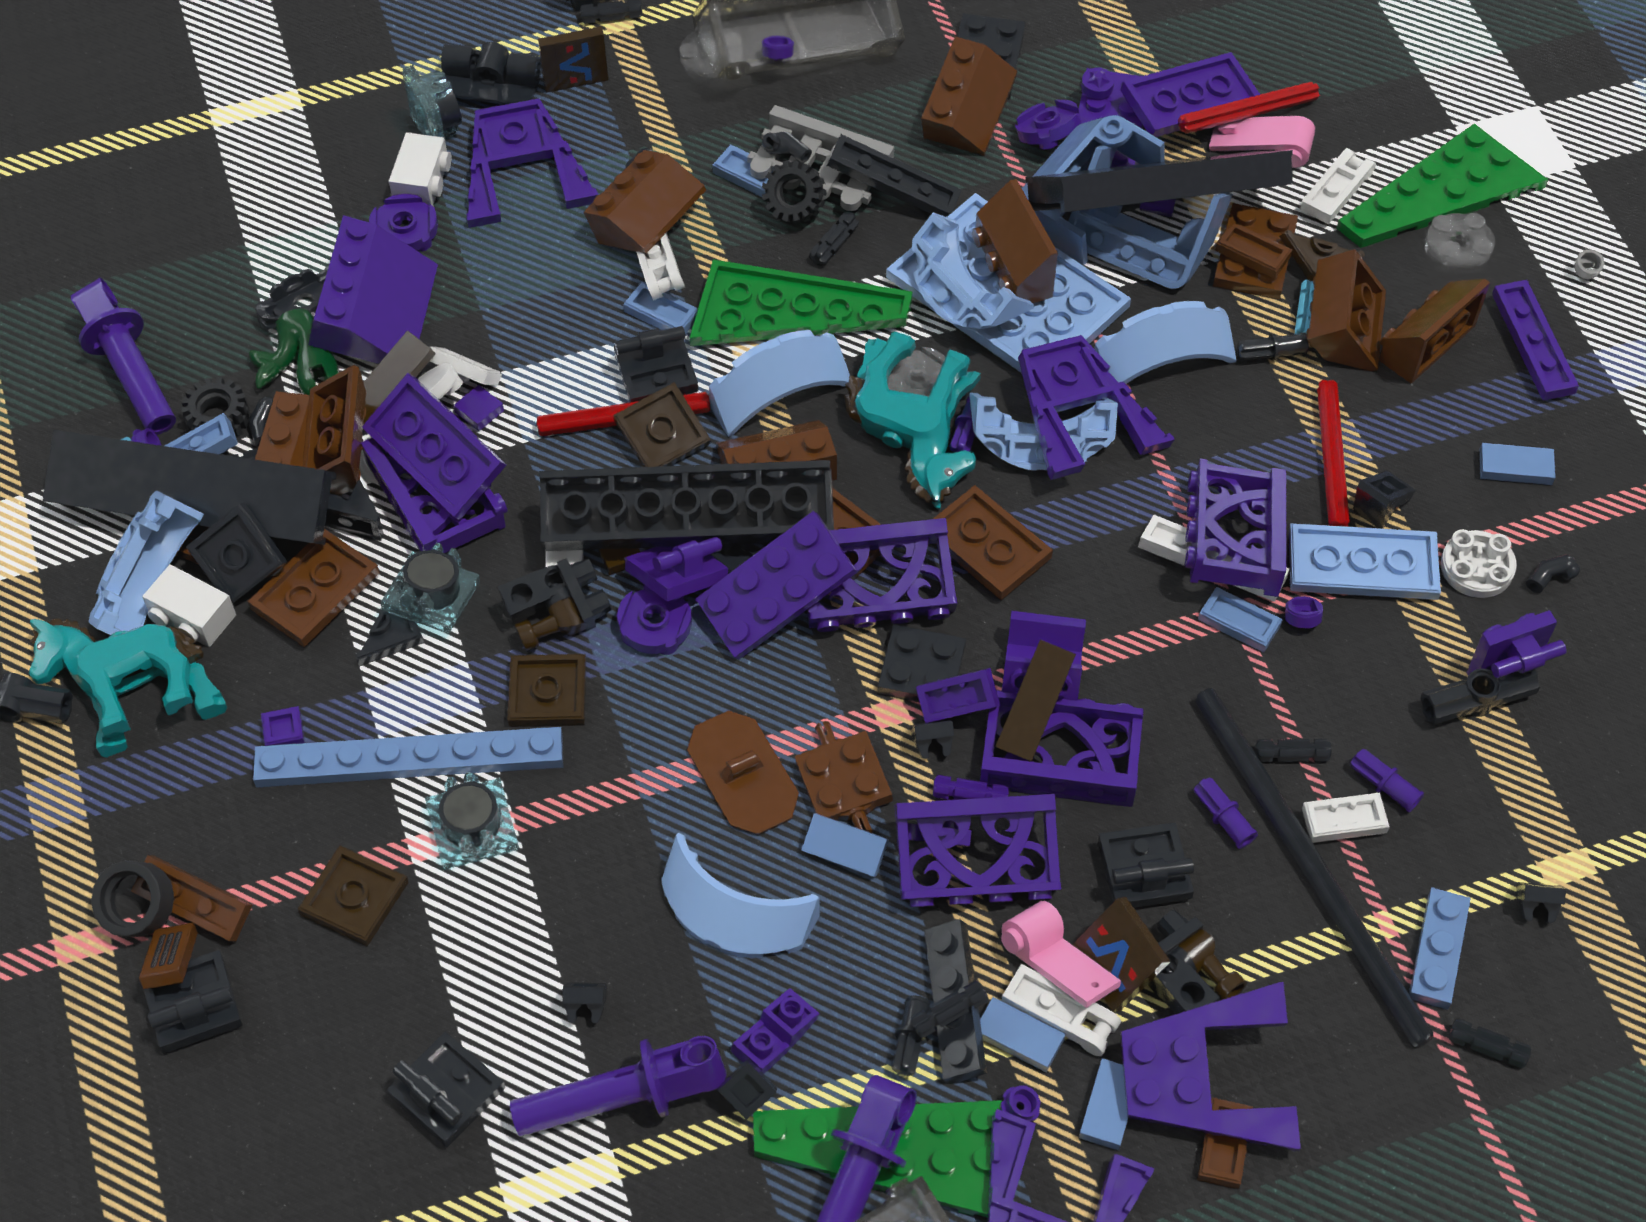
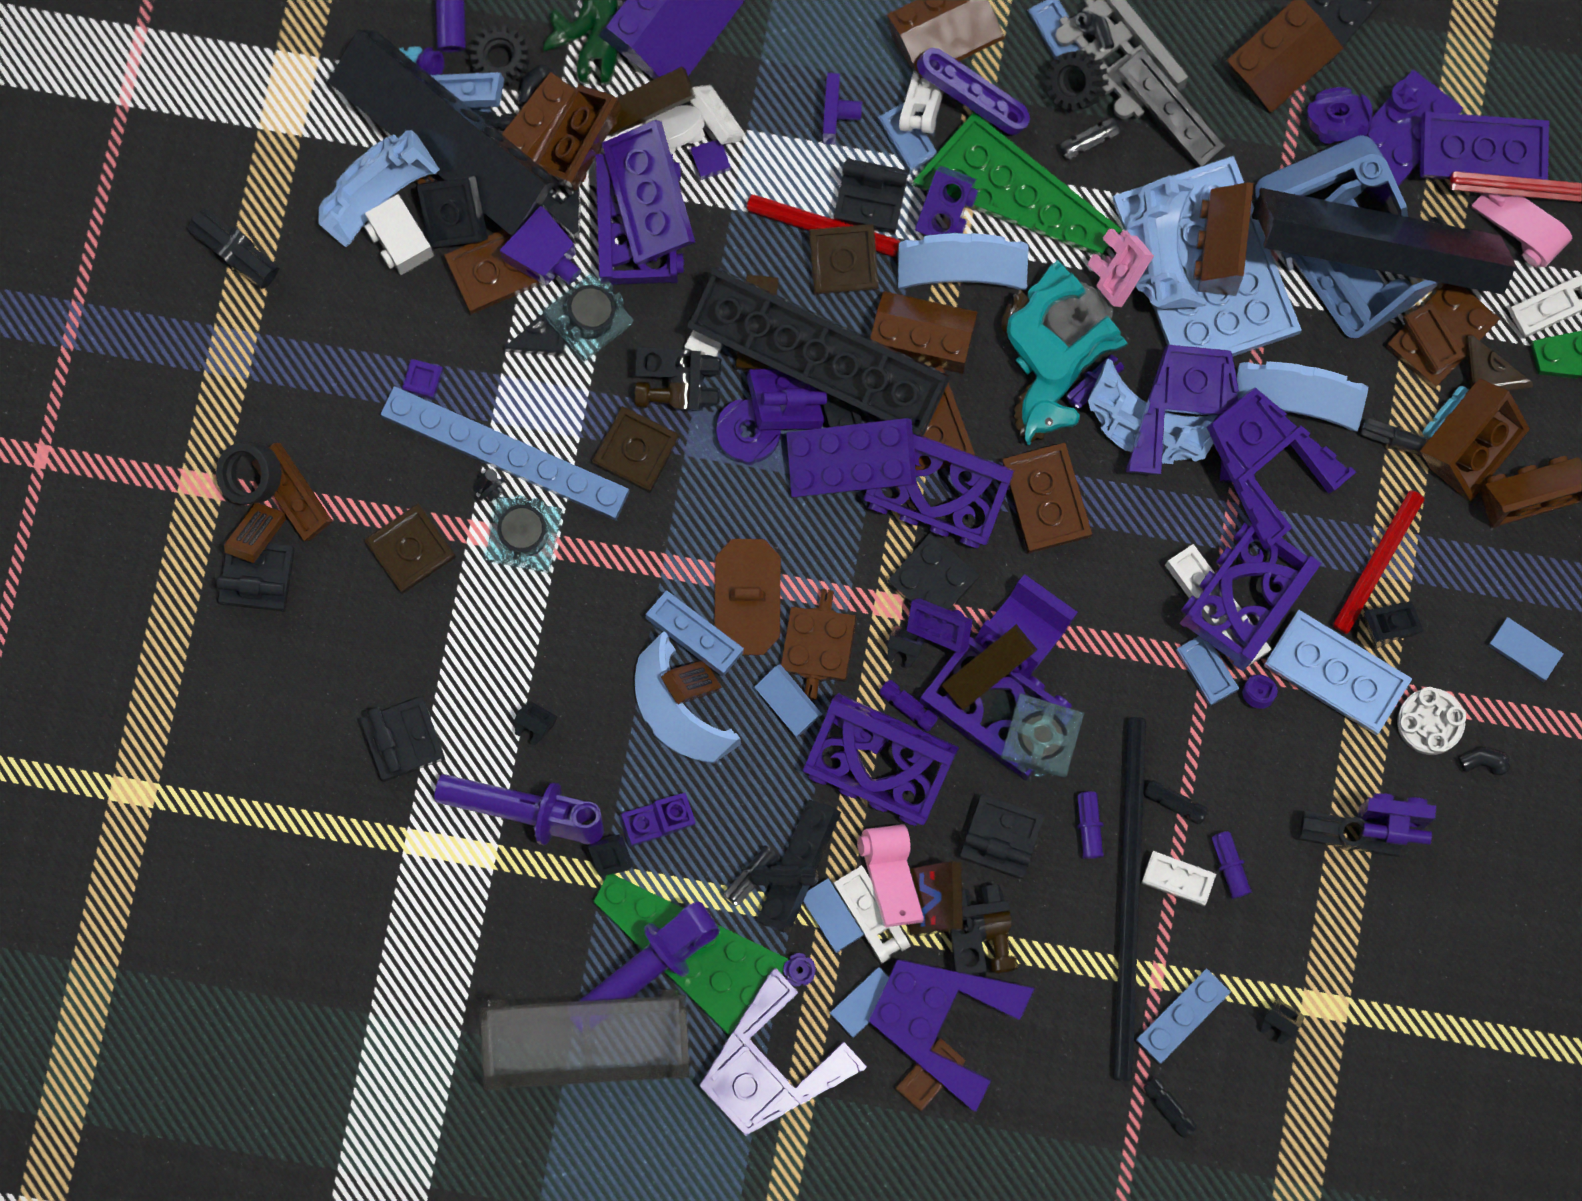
camera: 30 degrees right, 20 degrees up
teal animal [29,619,227,758] -> none
none -> black plate [473,469,506,503]
none -> dark purple torso [500,206,581,285]
none -> medium blue plate [646,590,744,677]
none -> reddish brown tile [661,661,722,705]
none -> dark purple tile [823,73,862,145]
none -> dark purple brick [915,166,979,235]
none -> dark purple plate [917,48,1030,135]
none -> clear light blue piece [1001,693,1084,778]
none -> bright pink plate [1087,228,1154,307]
none -> dark purple wing [1206,387,1356,549]

